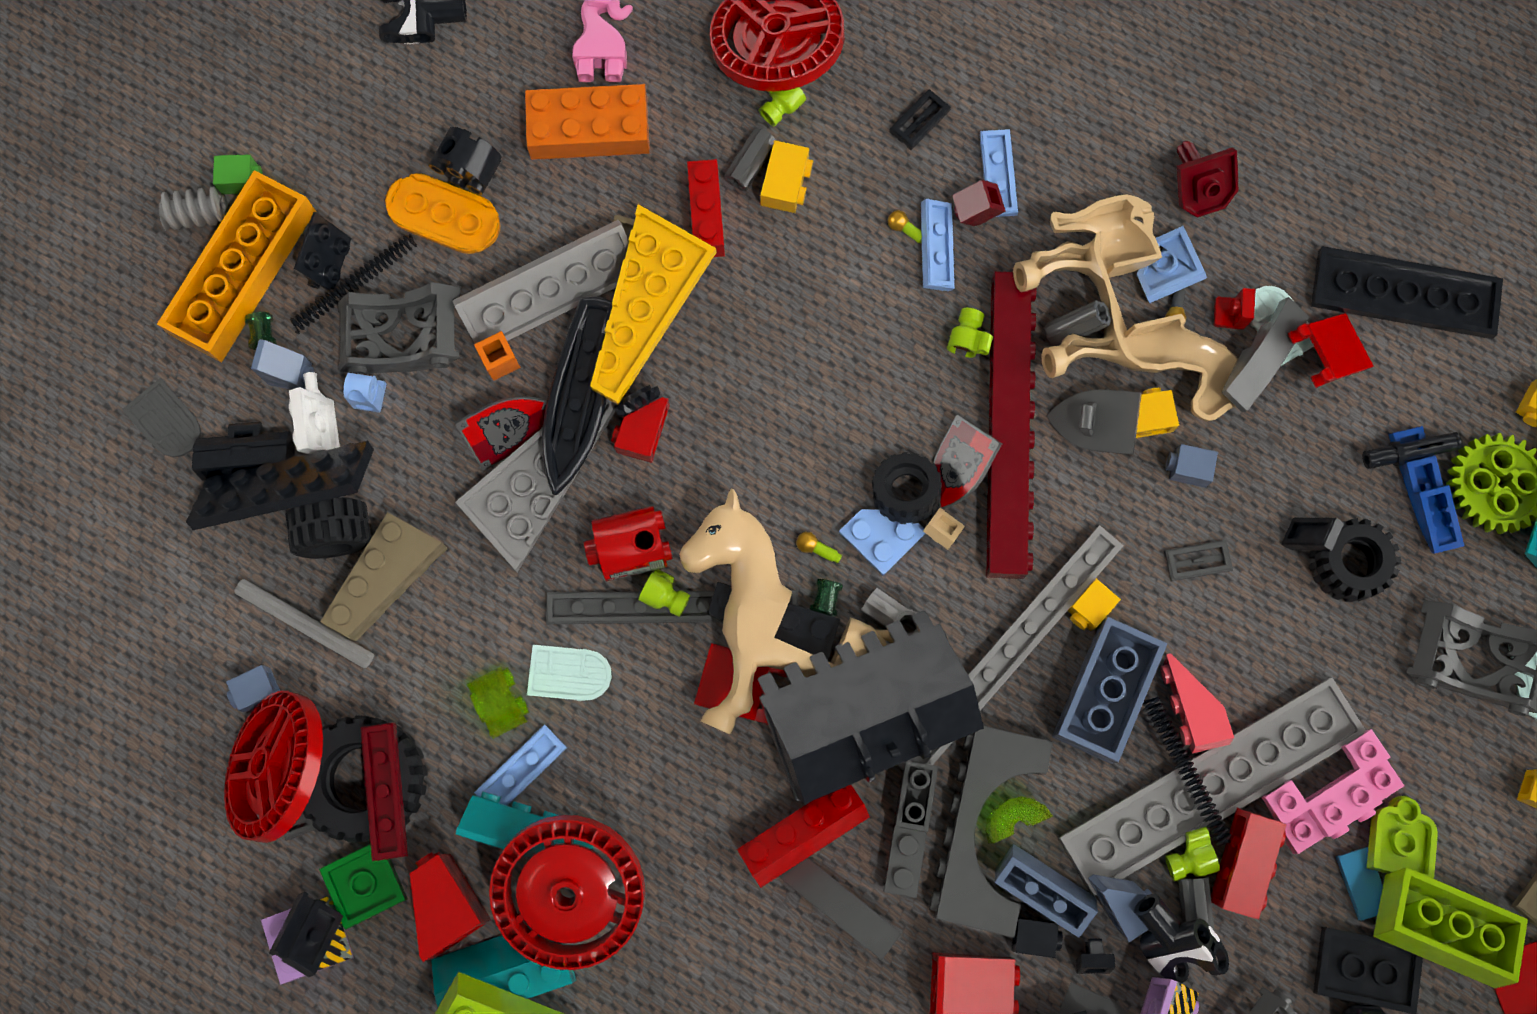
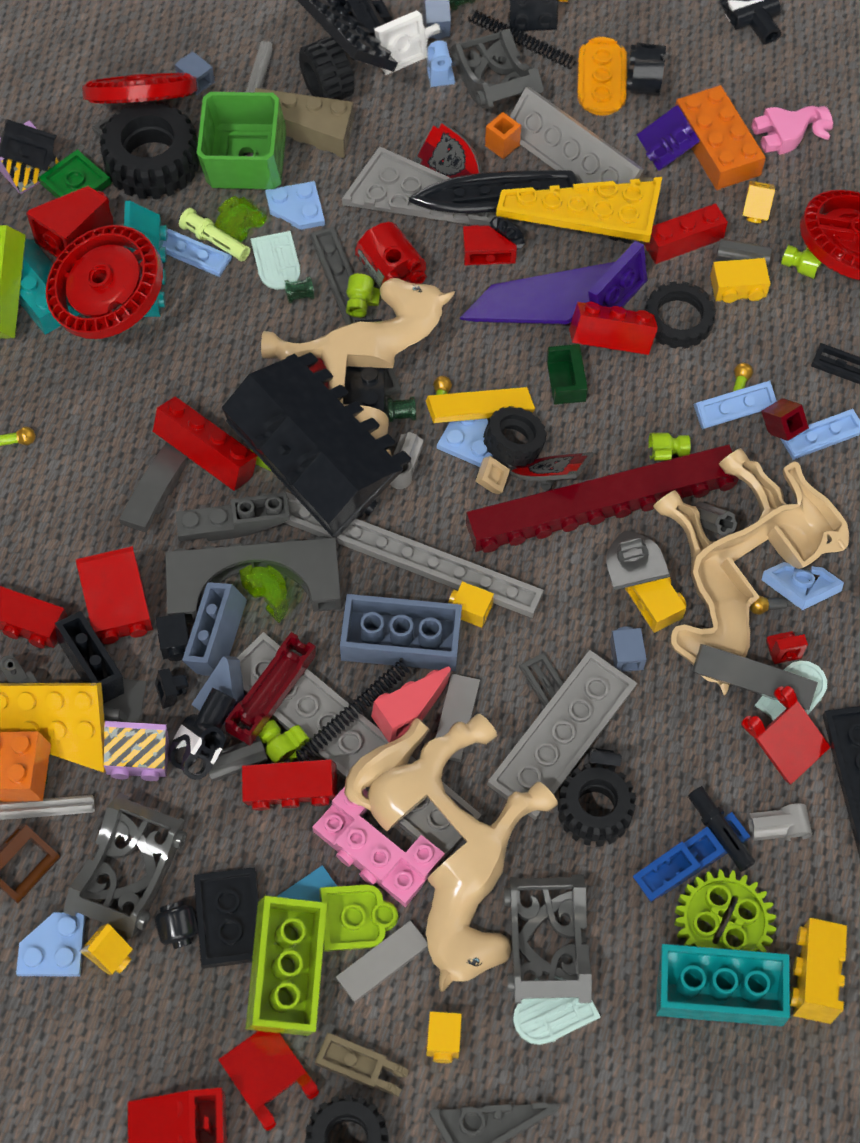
camera: 70 degrees right, 15 degrees down
dark red tile [361,723,408,861] -> none
none -> yellowish green pin [179,208,250,262]
none -> bright green plate [197,92,287,189]
none -> dark red piece [225,632,316,746]
none -> light blue plate [265,181,325,230]
none -> clear green bush [284,276,314,304]
none -> light grey tile [336,920,428,1004]
none -> tan animal [344,714,558,992]
none -> yellow tile [426,387,535,423]
none -> light grey tile [436,674,480,763]
none -> dark purple piece [460,241,647,324]
none -> light grey plate [487,650,637,820]
none -> dark green panel [546,344,588,405]
none -> red brick [569,302,658,355]
none -> dark purple hinge [637,104,700,171]
none -> black tyre [645,281,716,349]
none -> yellow slope [743,180,775,223]
none -> light grey piece [748,804,812,841]

